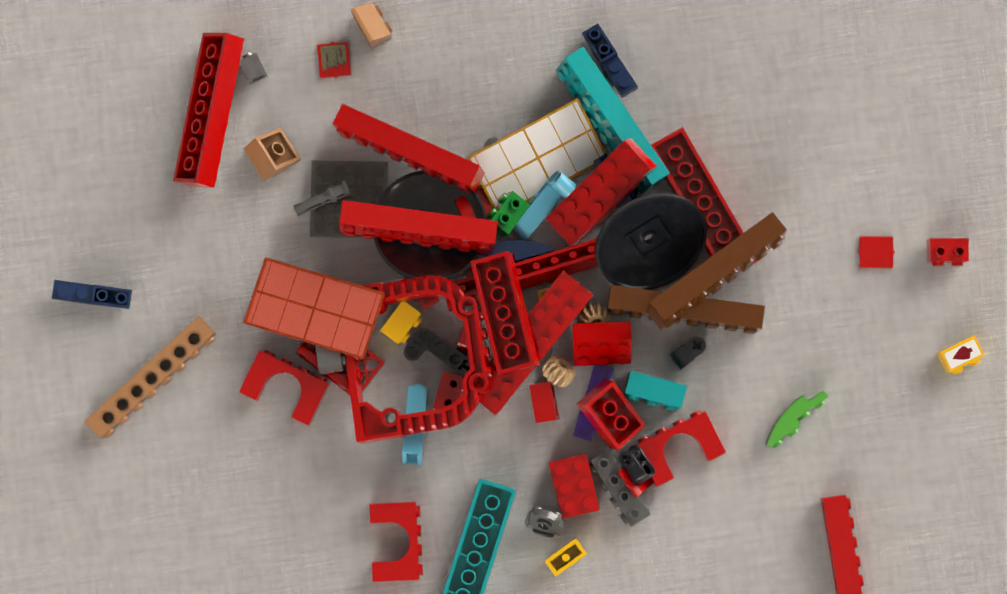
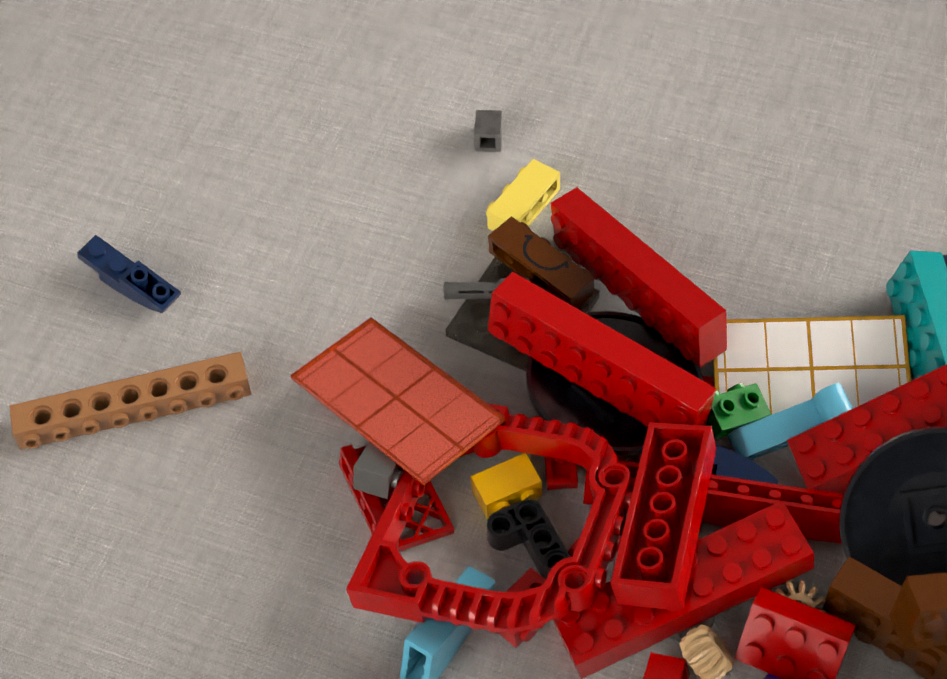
camera: 35 degrees right, 30 degrees down
red brick [173,33,244,188] -> none
red arch [239,349,330,426] -> none
medium nougat slope [243,128,301,181] -> none
piece [317,41,351,79] -> none
slope [351,2,392,49] -> none
none -> light yellow brick [486,159,560,231]
none -> reddish brown brick [488,216,594,309]

